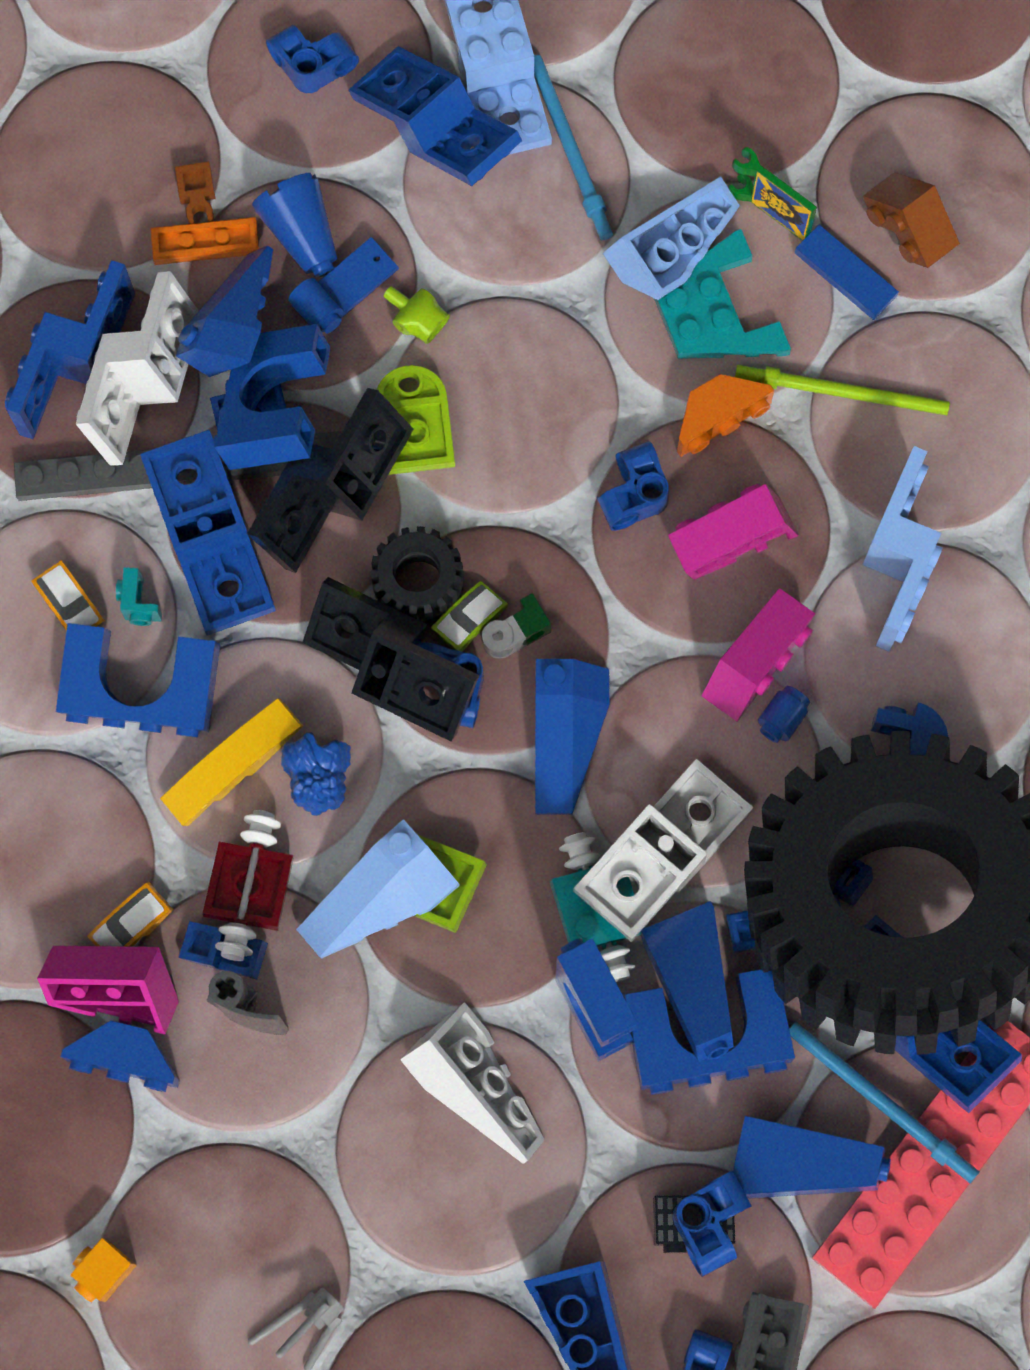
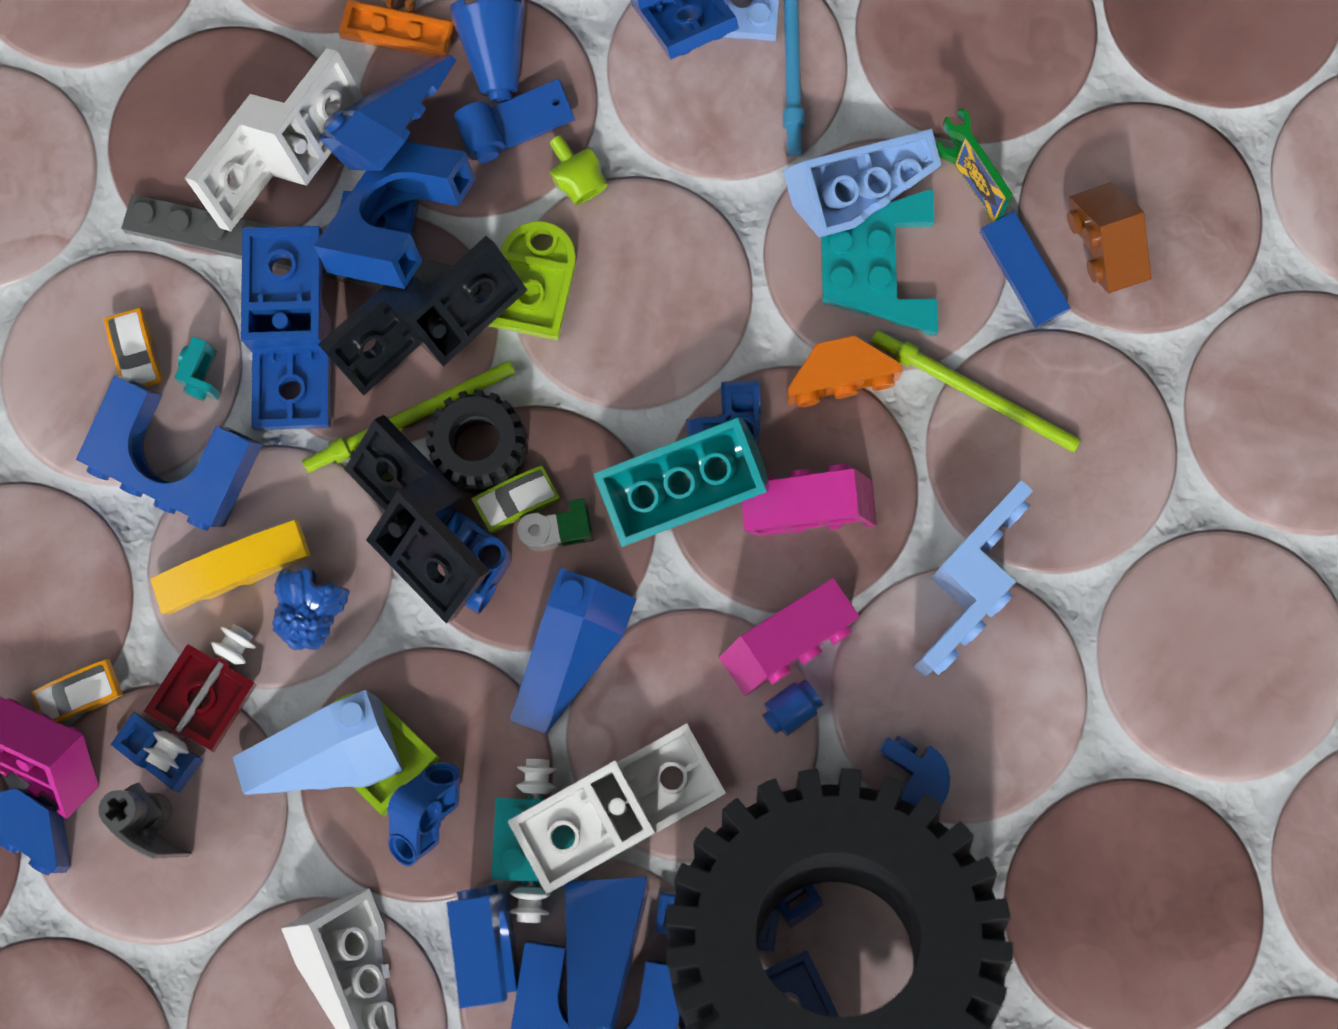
camera: 25 degrees right, 5 degrees up
blue bracket [5,260,135,439] -> none
none -> lime bar [302,360,516,474]
none -> blue piece [387,762,460,866]
none -> teal brick [593,417,769,547]

